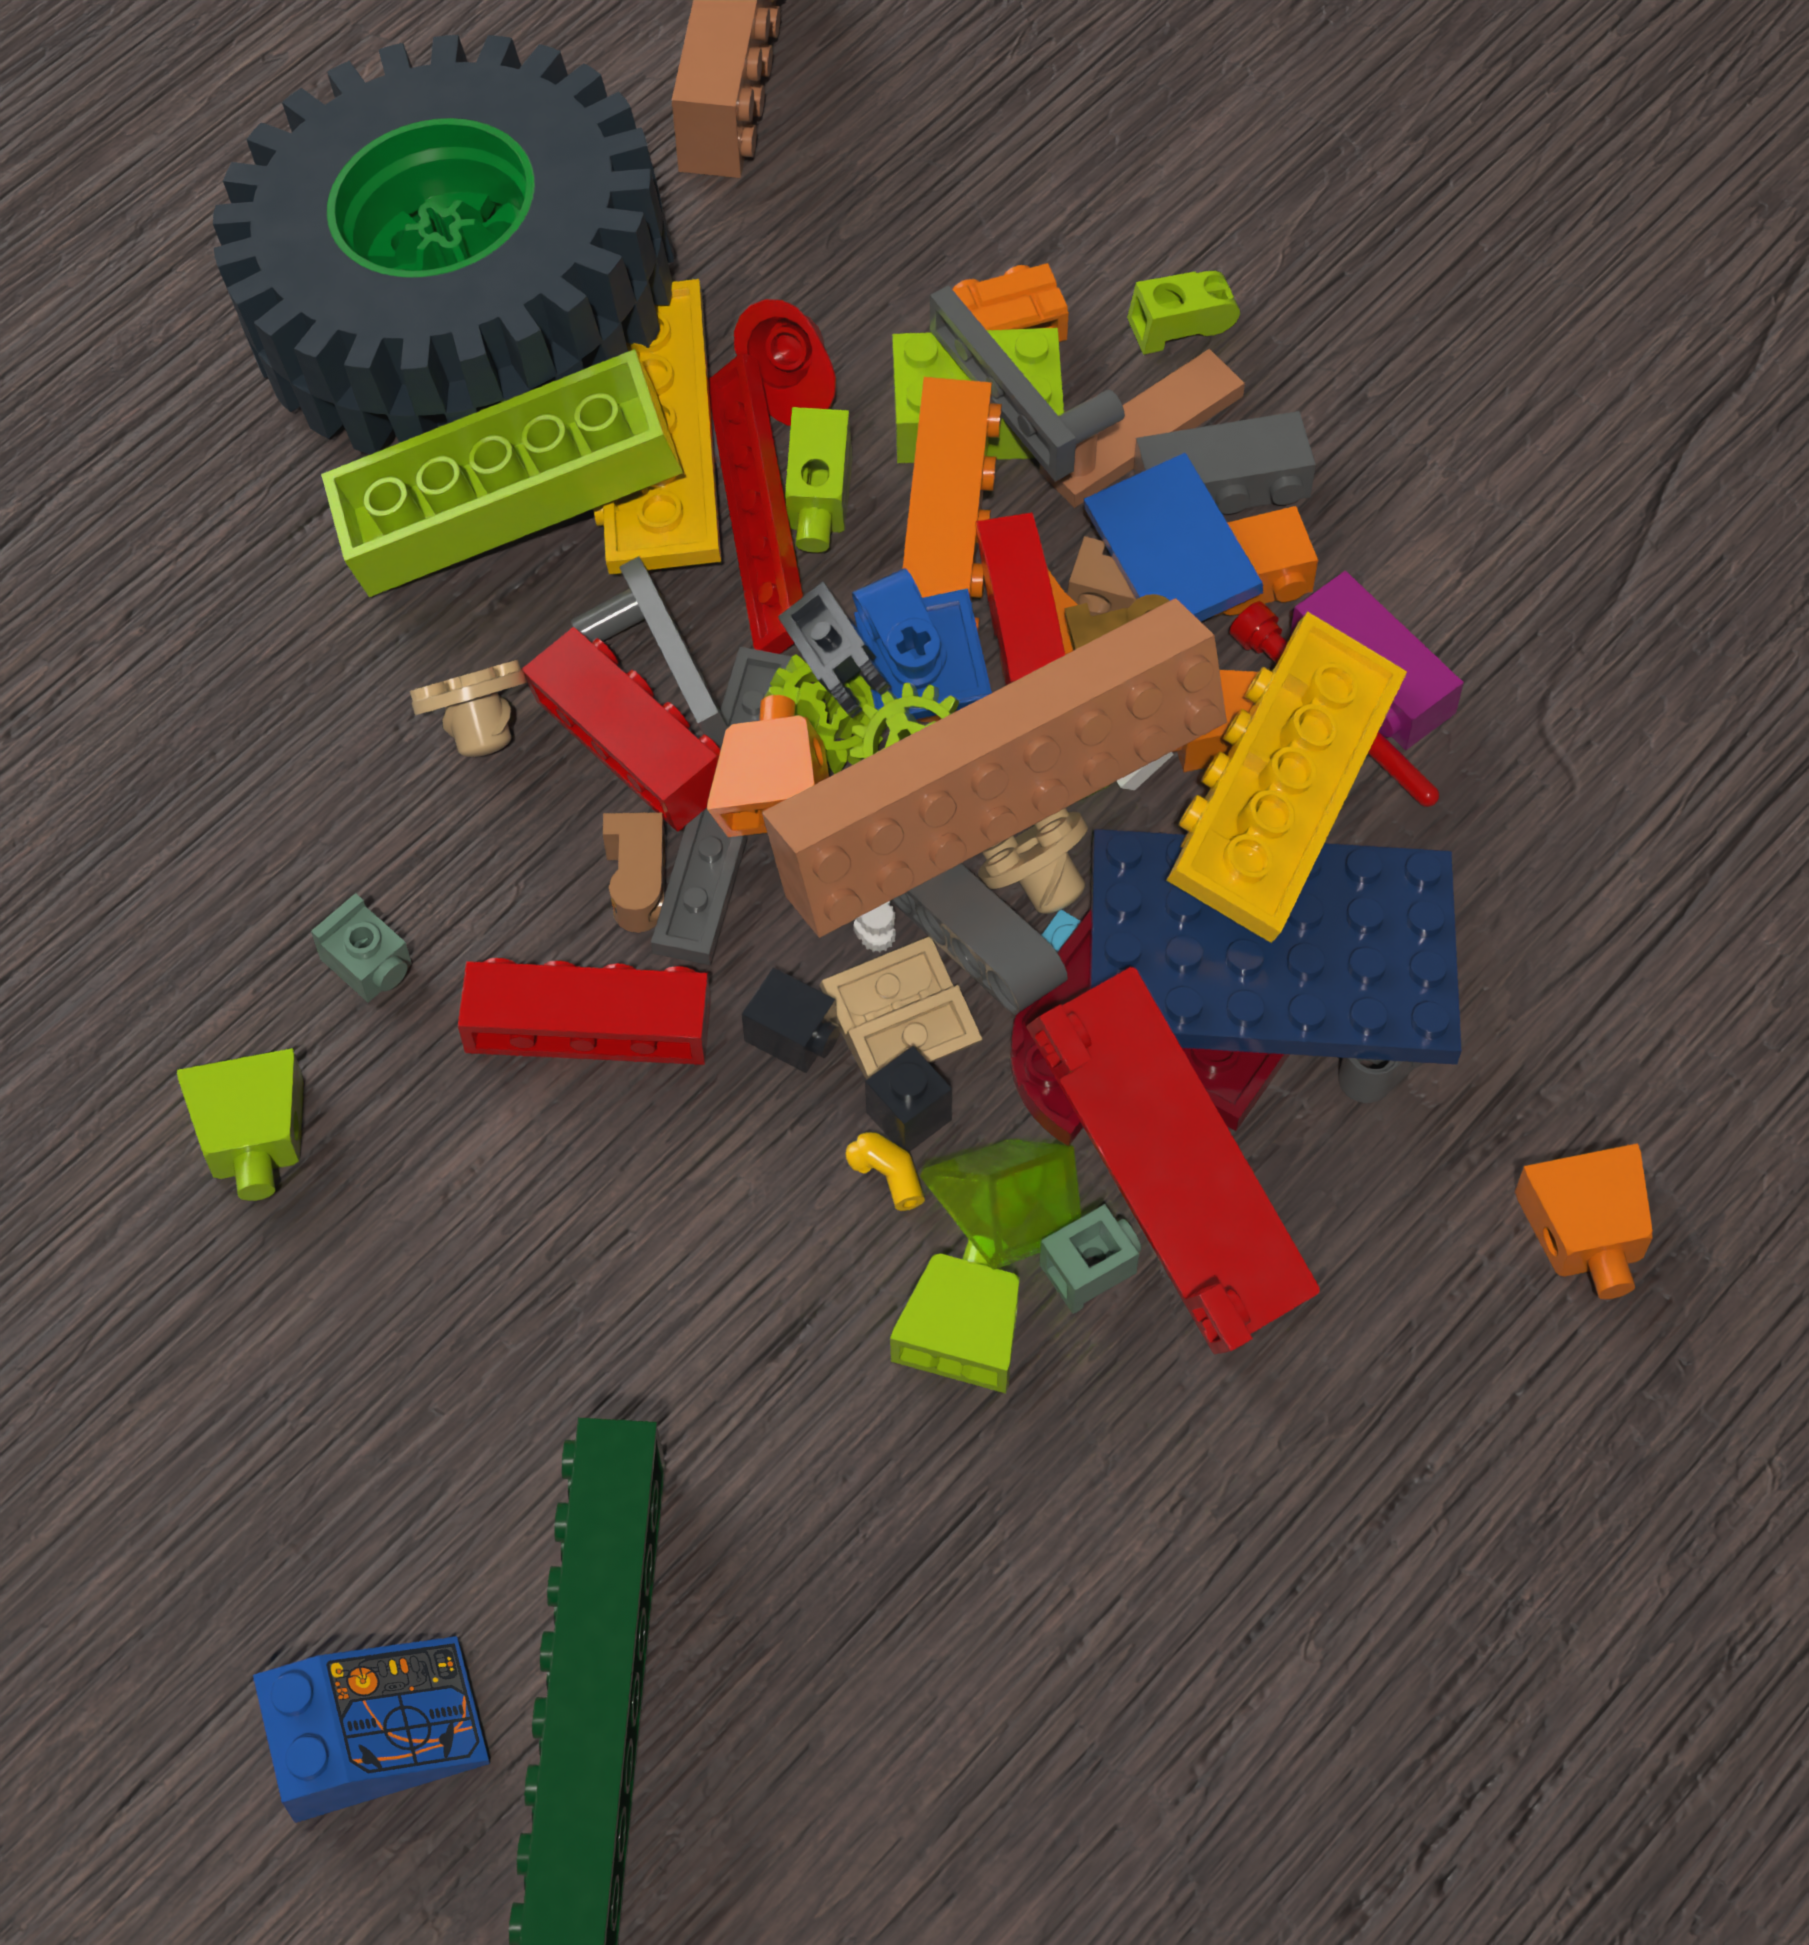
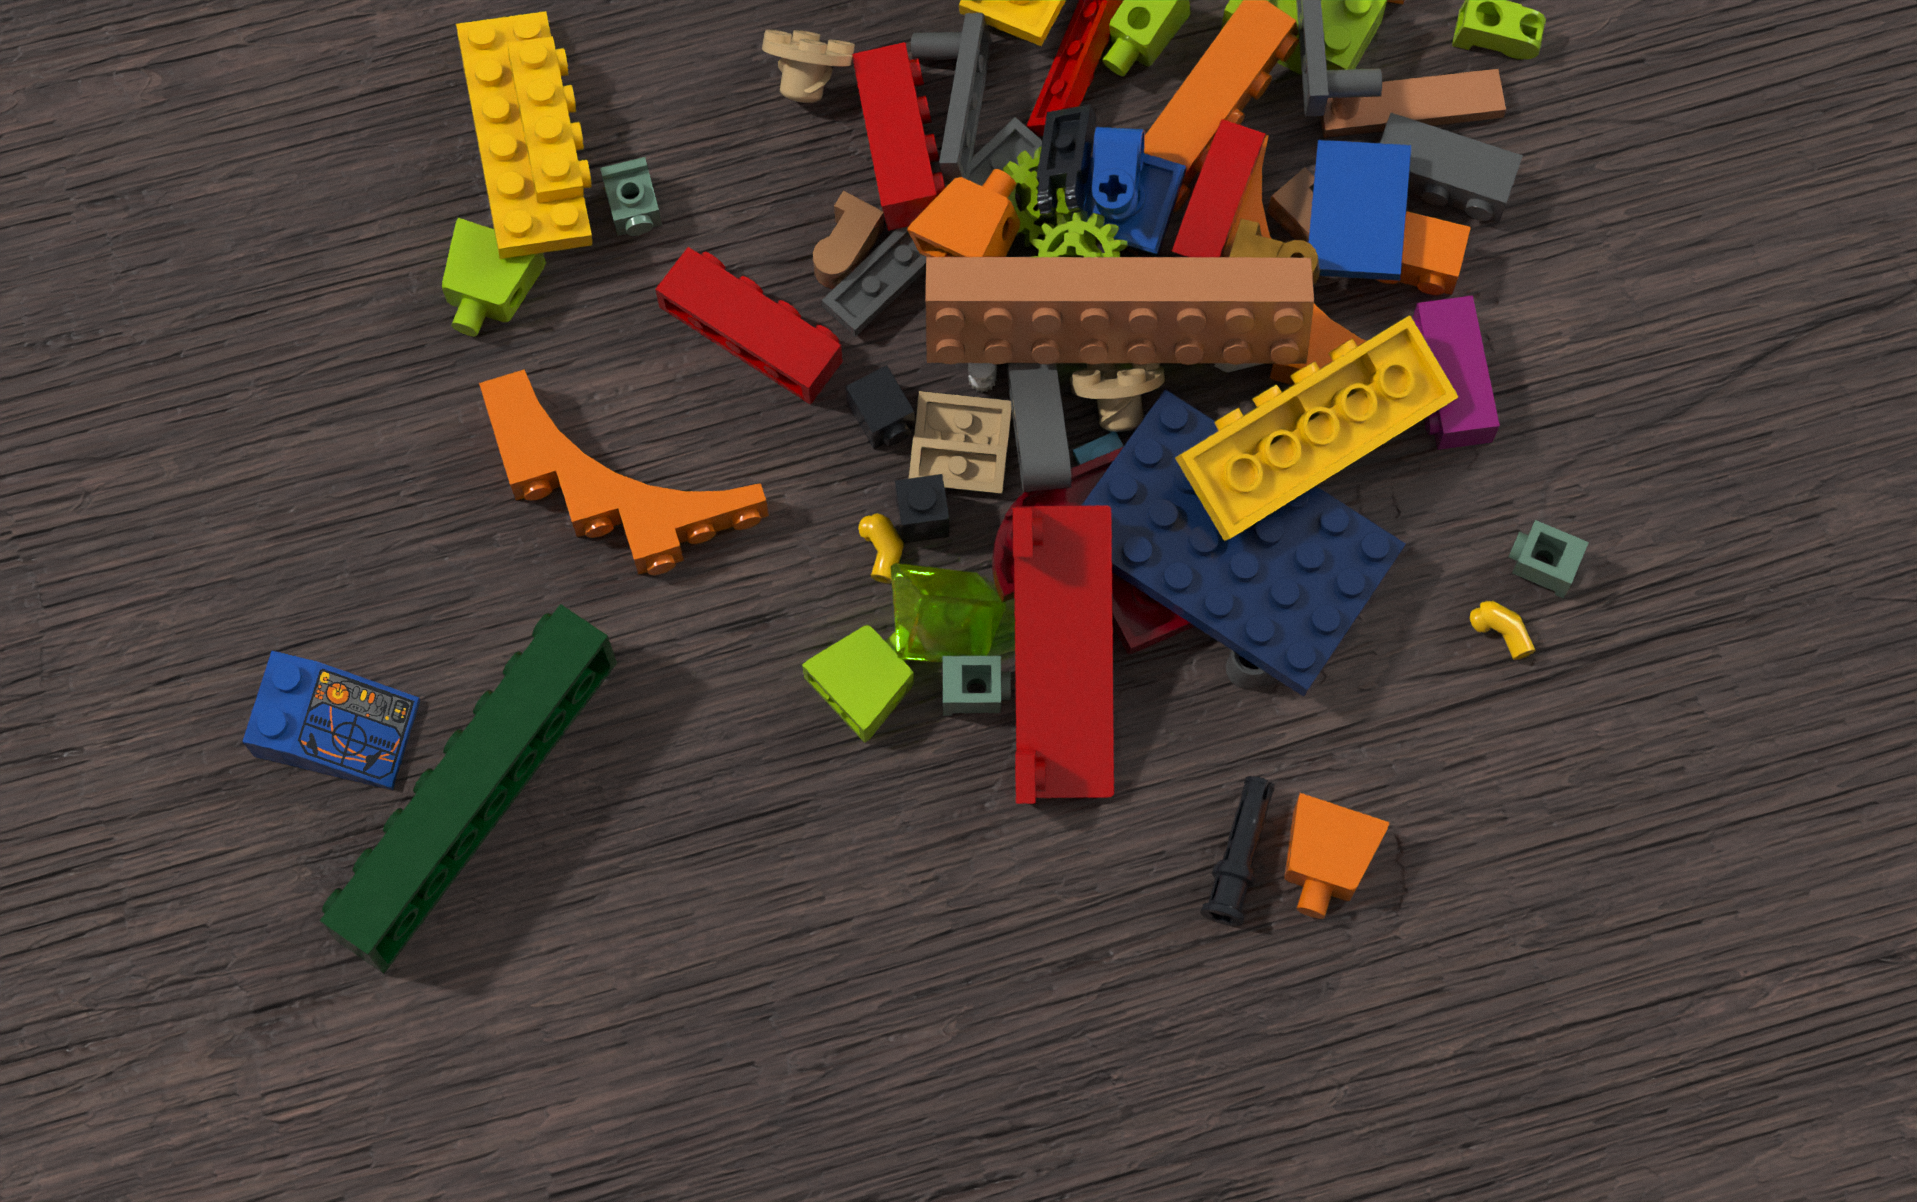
camera: 30 degrees right, 10 degrees up
red piece [1229,601,1439,807] -> none
none -> yellow plate [456,11,592,259]
none -> orange arch [479,369,769,575]
none -> black pin [1200,776,1275,926]
none -> yellow arm [1469,601,1536,660]
none -> sand green brick [1508,520,1589,598]

